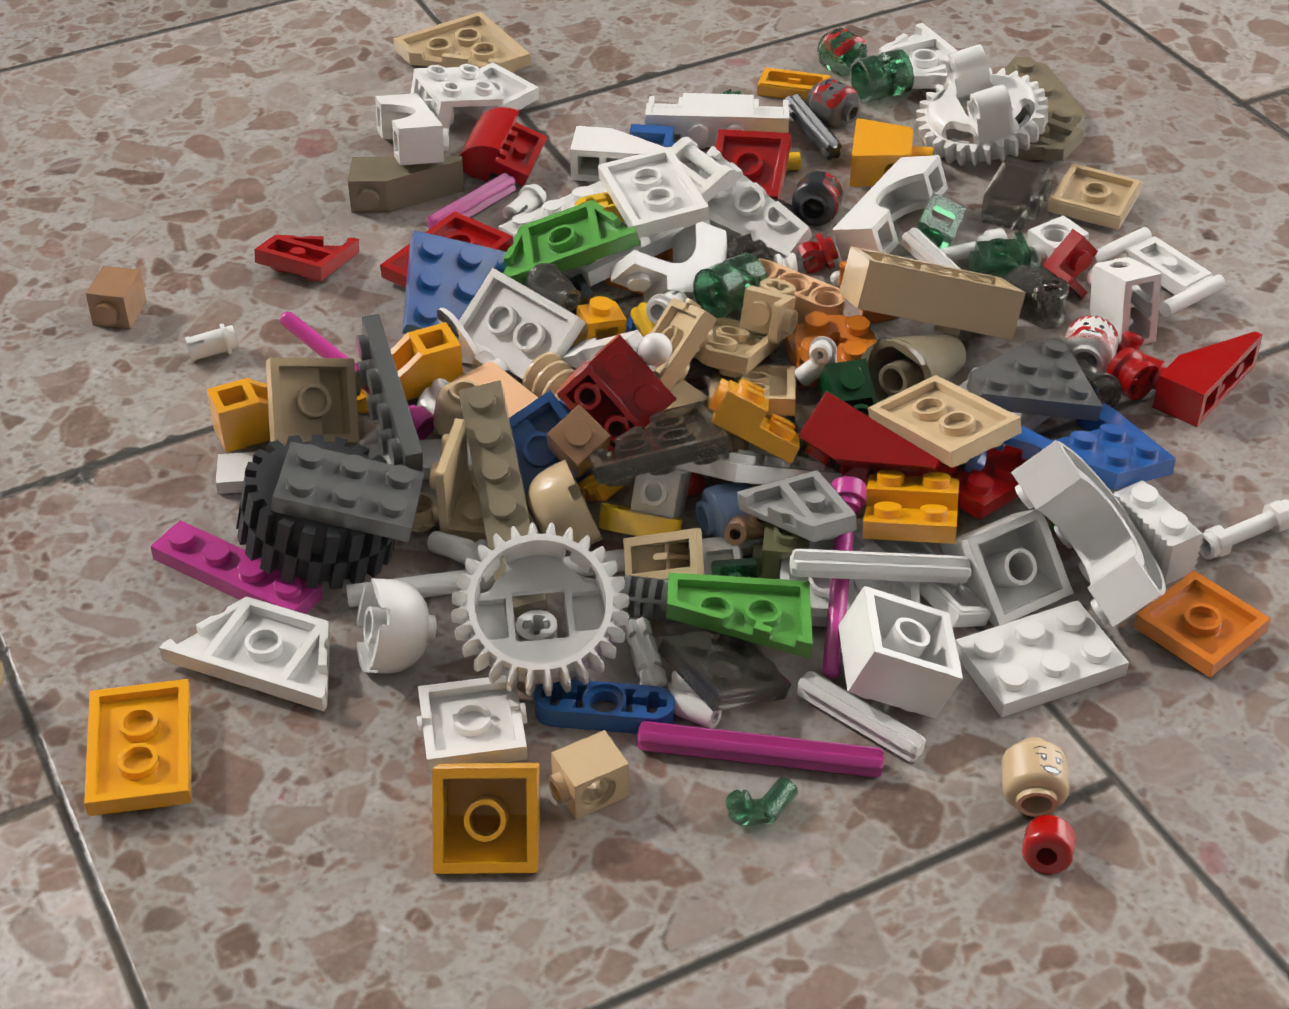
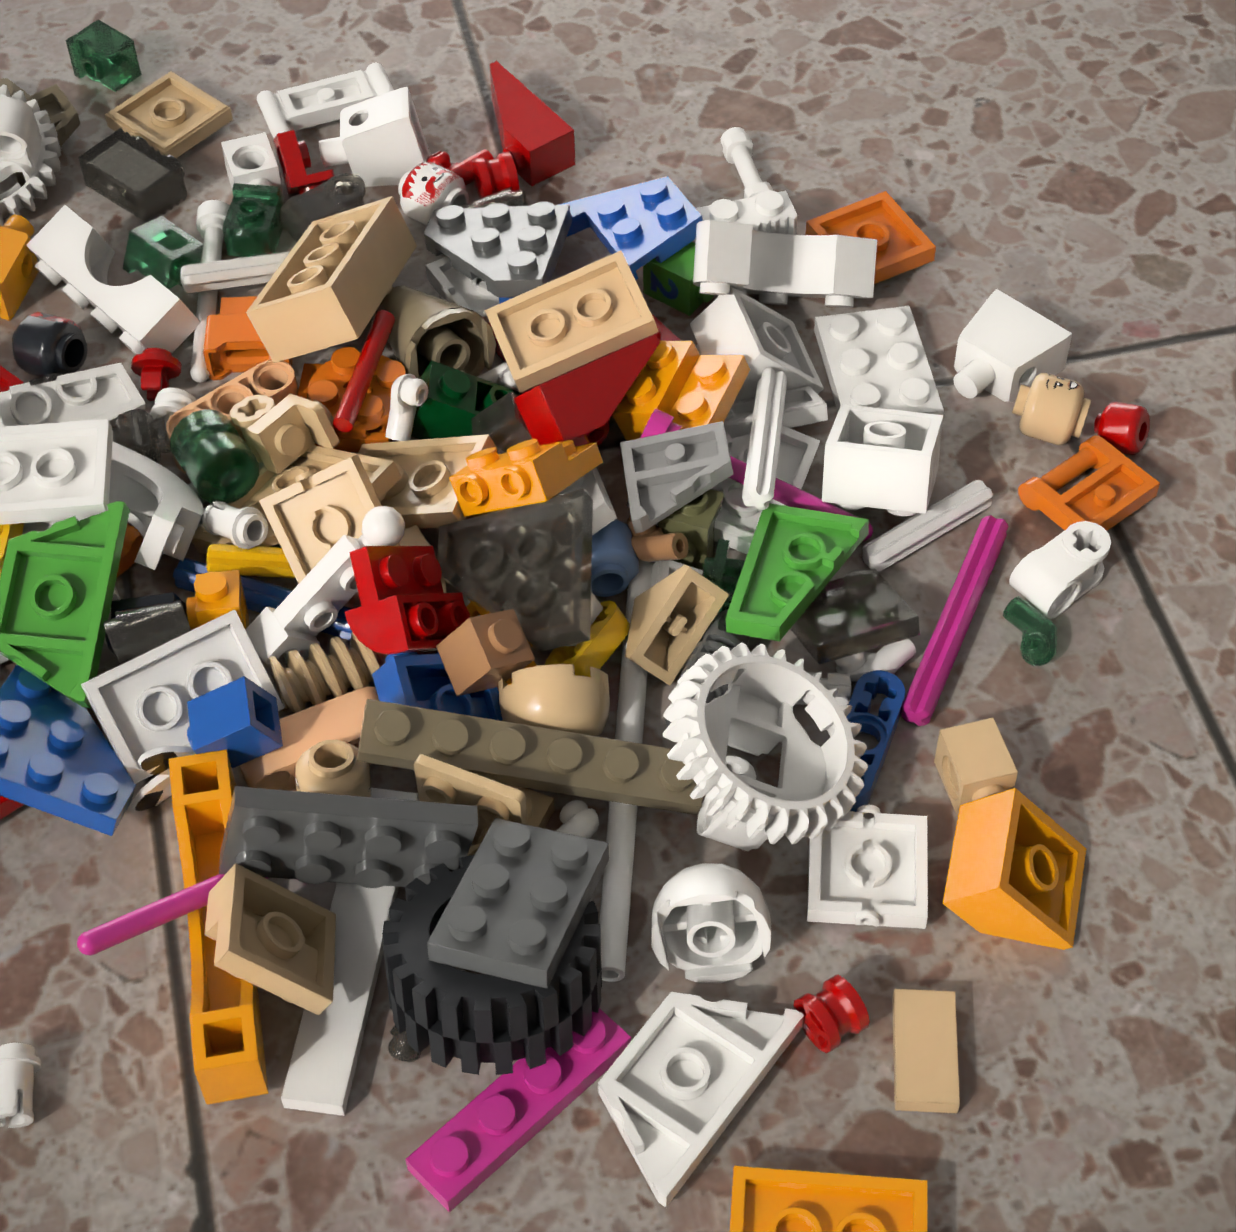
camera: 75 degrees left, 10 degrees up
none -> clear green brick [66,19,141,92]
none -> blue brick [187,676,283,769]
none -> red bar [333,310,395,432]
none -> red wheel [793,975,870,1053]
none -> tan tile [892,989,960,1113]
none -> white torso [953,289,1072,402]
none -> white piece [1009,521,1111,619]
none -> orange plate [1018,435,1160,531]

